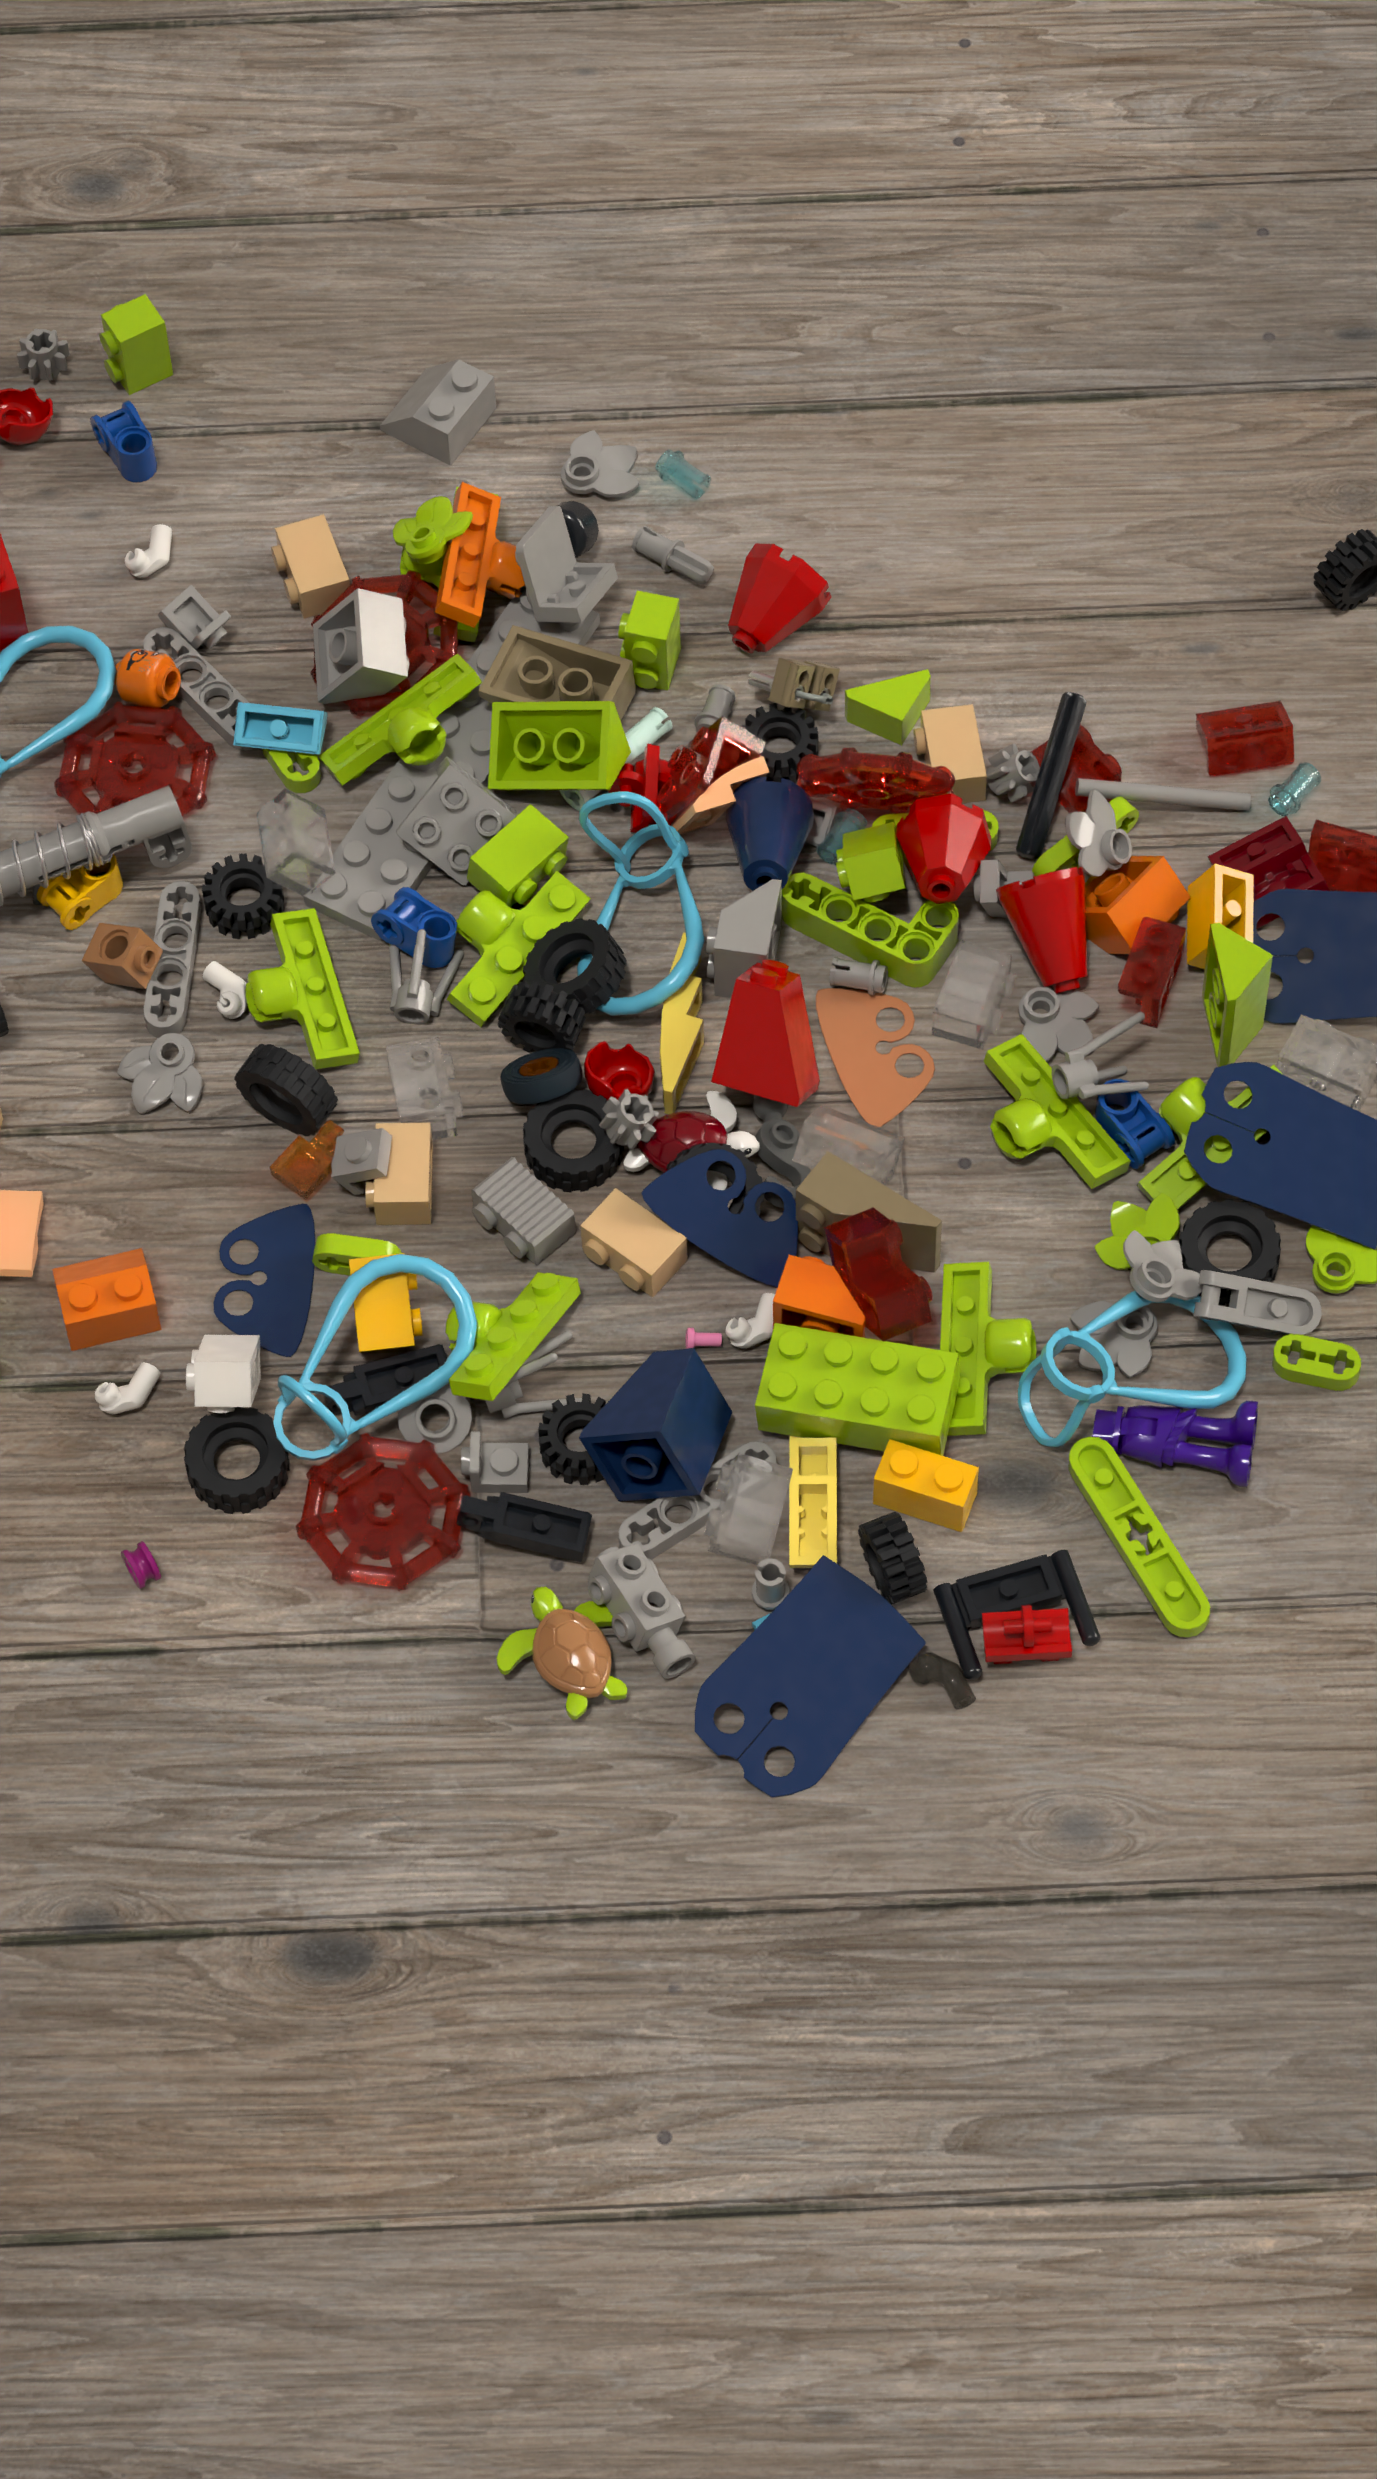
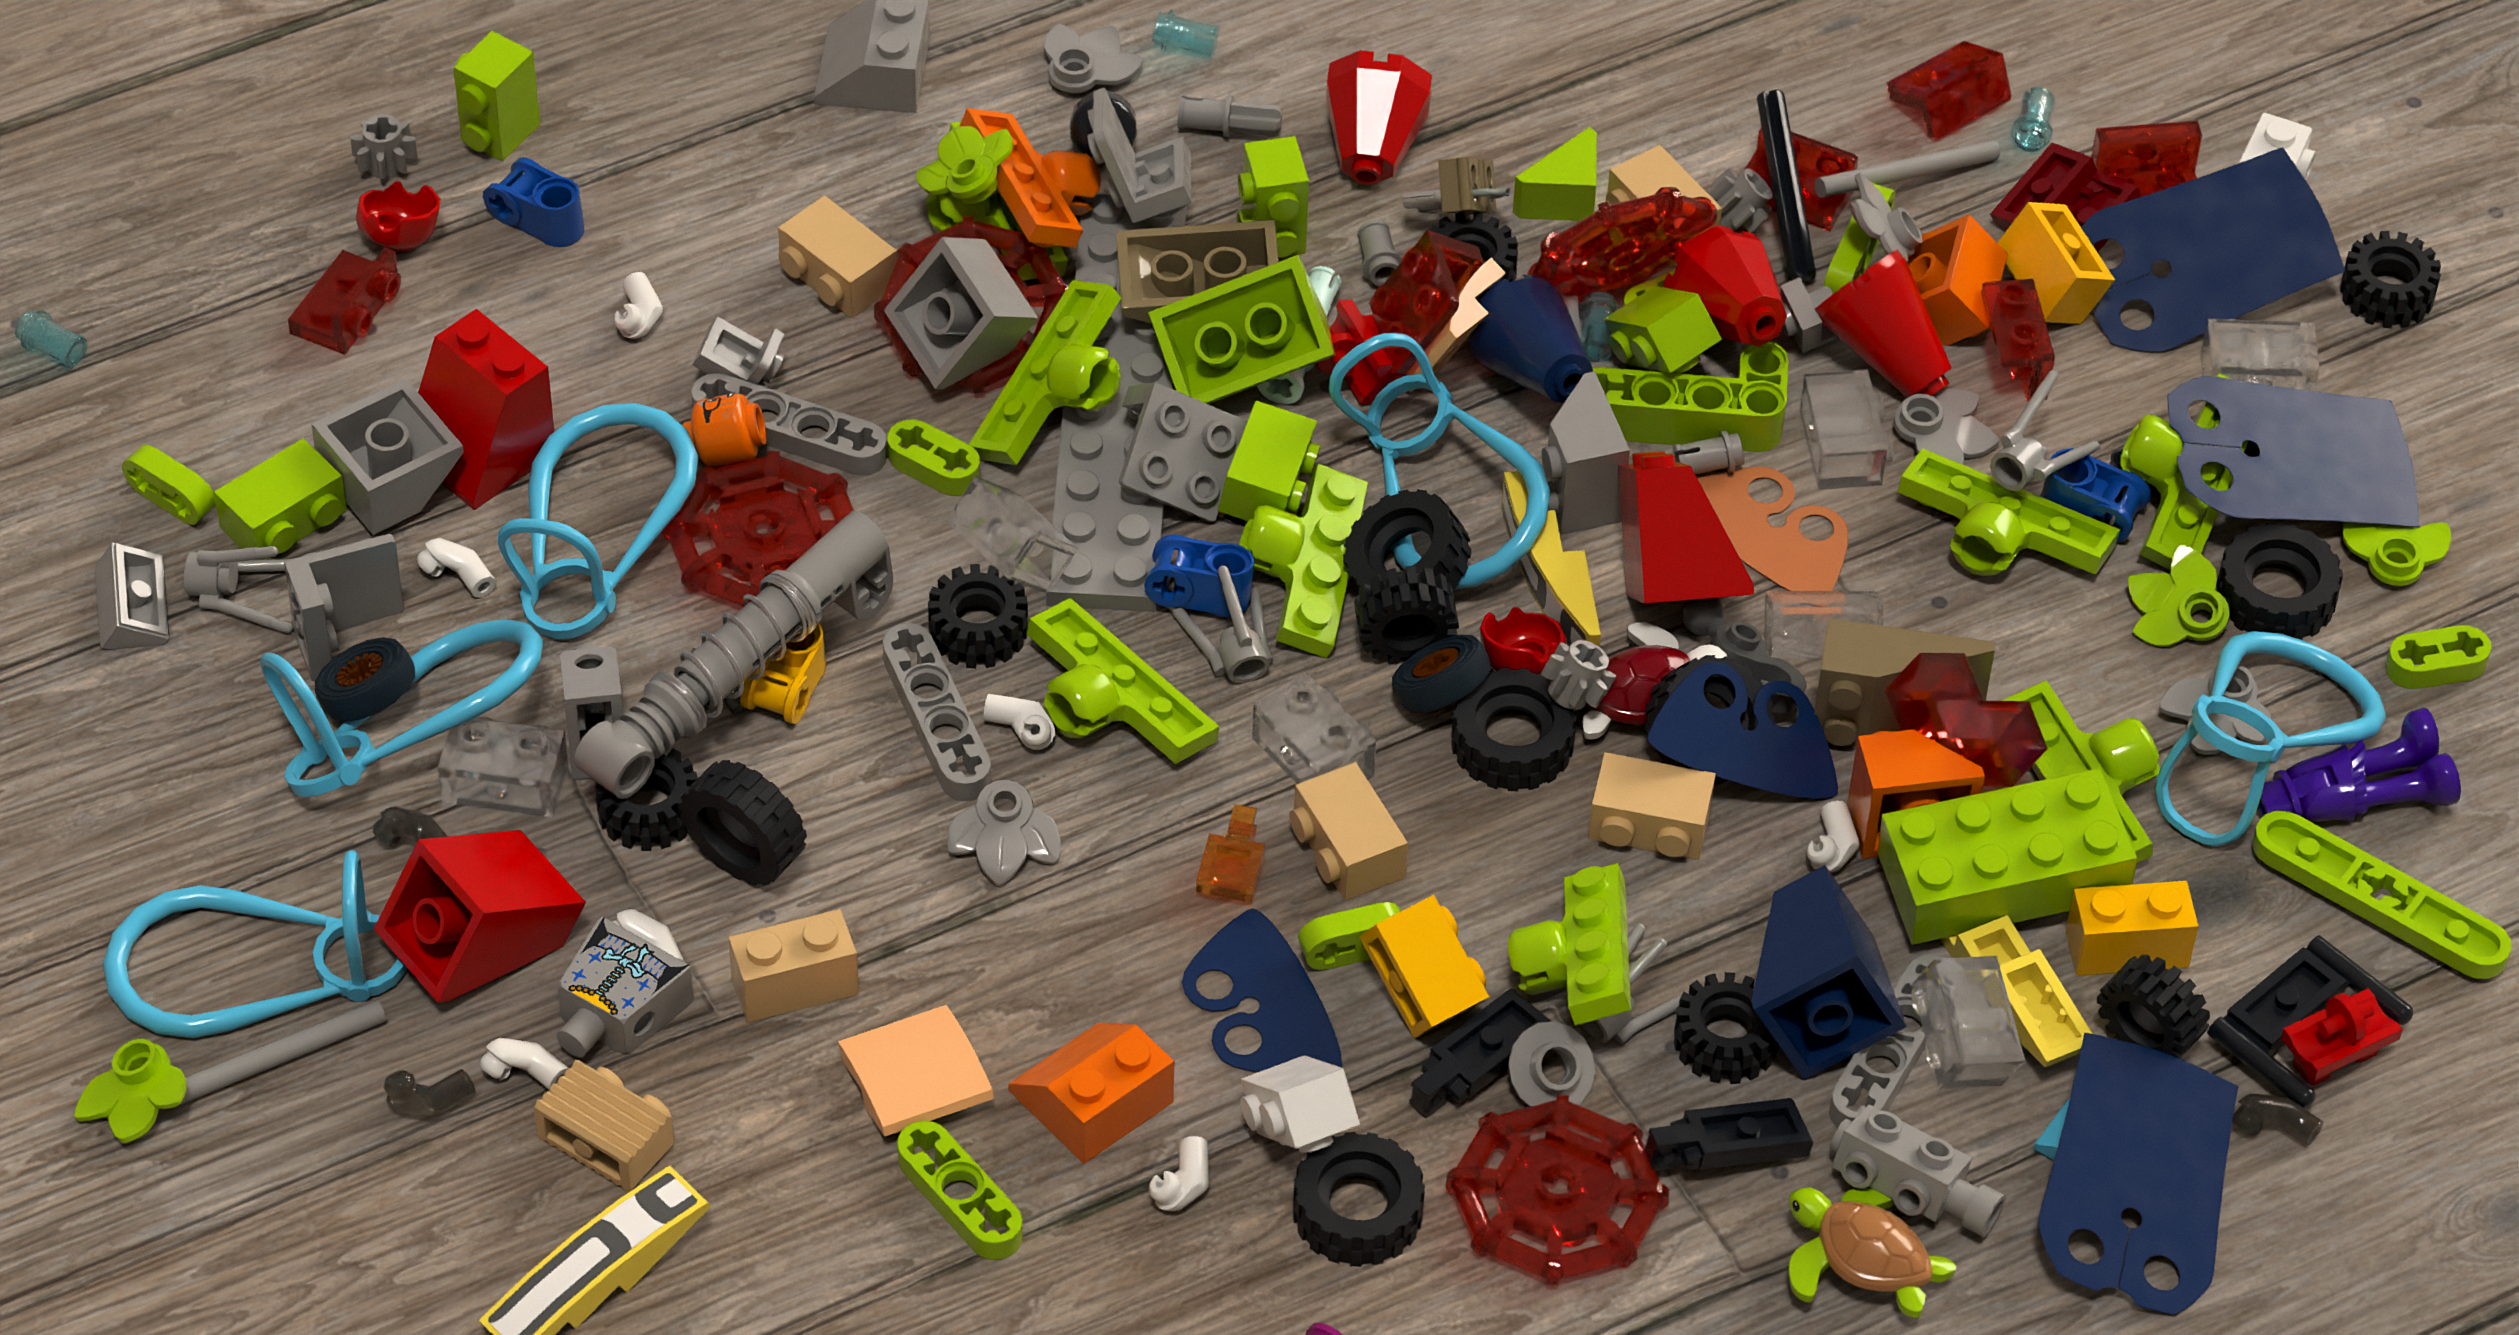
camera: 30 degrees left, 10 degrees down
medium nougat brick [82,923,163,989] -> none
medium azure slope [233,702,328,755] -> none
black tyre [234,1044,338,1136] -> none
medium azure animal [273,1254,477,1461] -> none
light grey bracket [331,1128,392,1195] -> none
light grey bracket [461,1431,529,1493] -> none
light grey brick [472,1157,576,1265] -> none
bright pink piece [685,1328,722,1349] -> none
light grey pin [752,1558,790,1610] -> none
light grey plate [1123,1230,1203,1302] -> none
light grey plate [1193,1270,1322,1335] -> none
lime slope [1202,923,1273,1067] -> none

